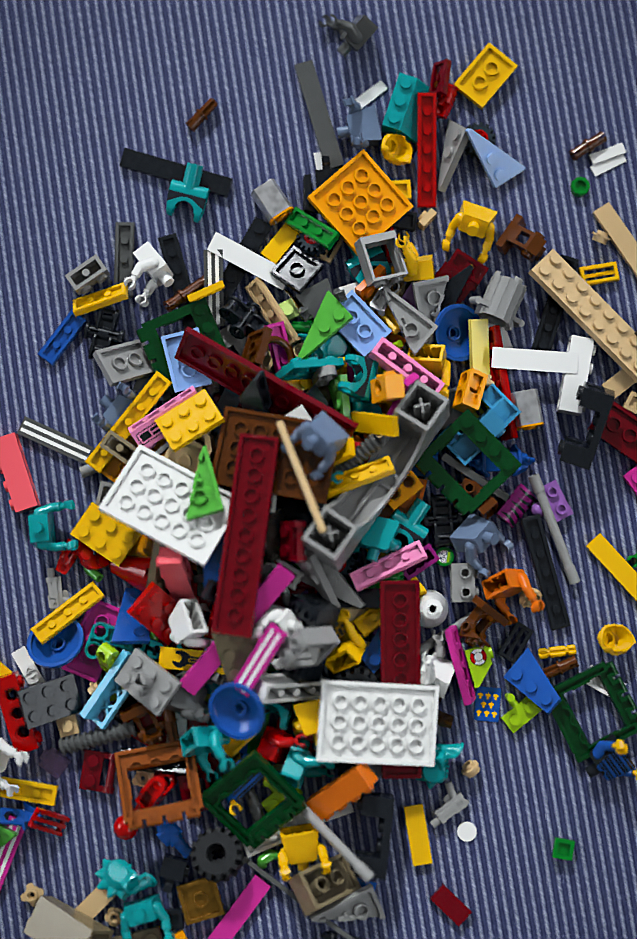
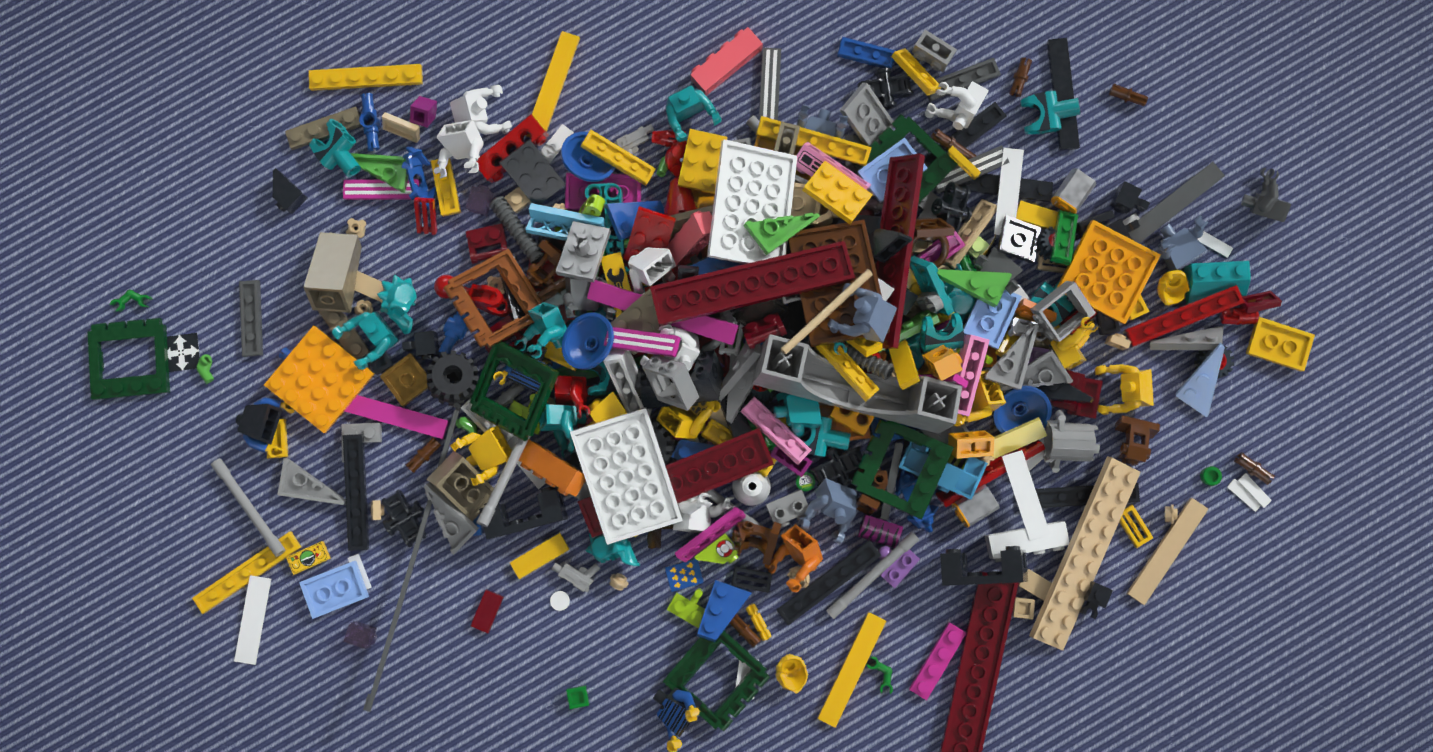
camera: 75 degrees right, 0 degrees up
none -> reddish brown pin [405,437,442,473]
none -> reddish brown pin [1009,57,1032,97]
none -> black brick [1110,181,1150,214]

